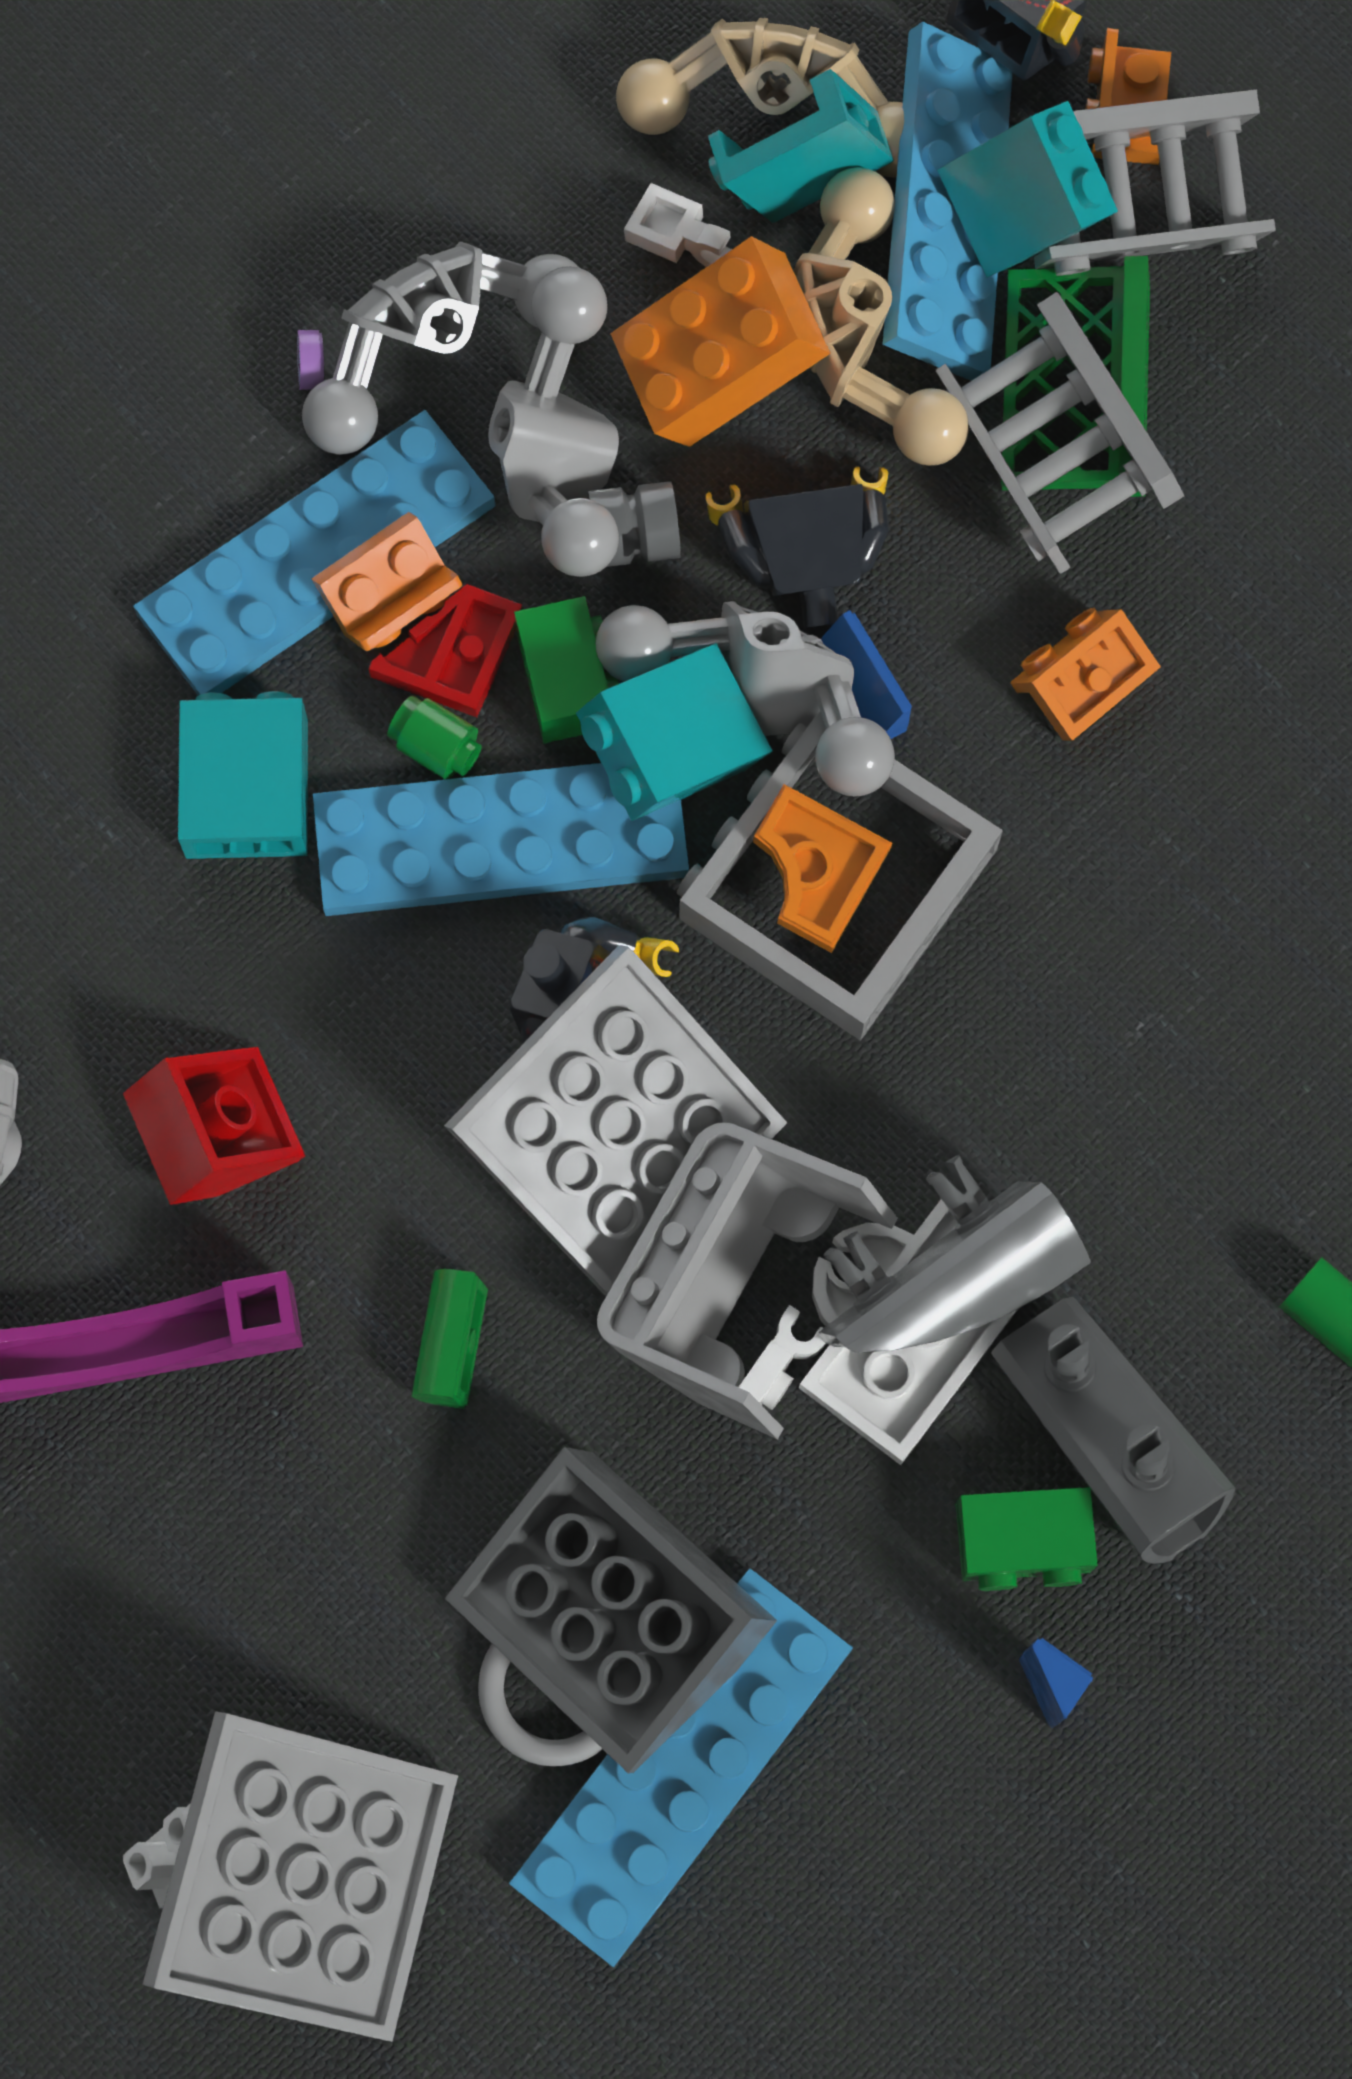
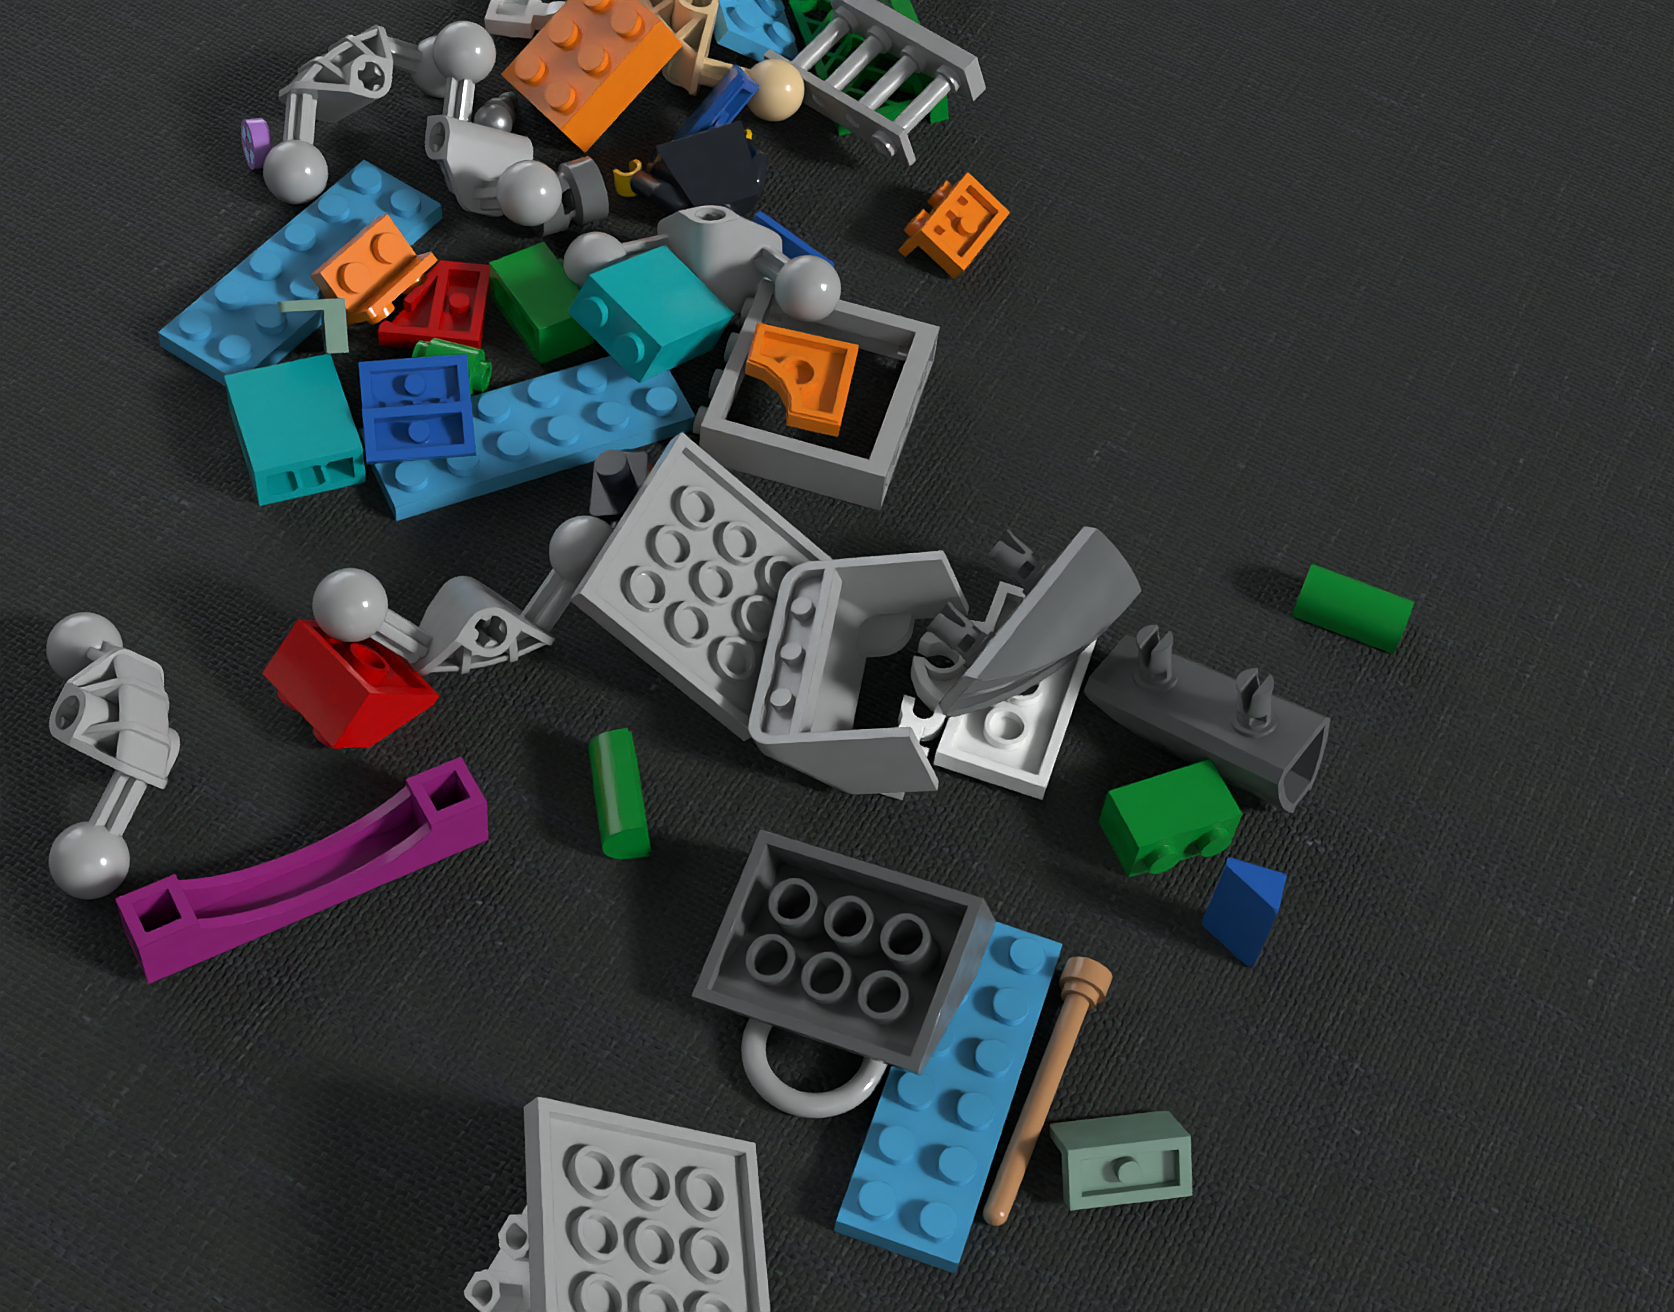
camera: 25 degrees left, 20 degrees down
none -> sand green panel [277,298,349,353]
none -> light grey piece [312,516,614,676]
none -> blue slope [358,354,476,464]
none -> flat silver bar [473,91,517,132]
none -> blue slope [673,64,759,140]
none -> medium nougat piece [983,956,1112,1226]
none -> sand green panel [1050,1111,1192,1211]

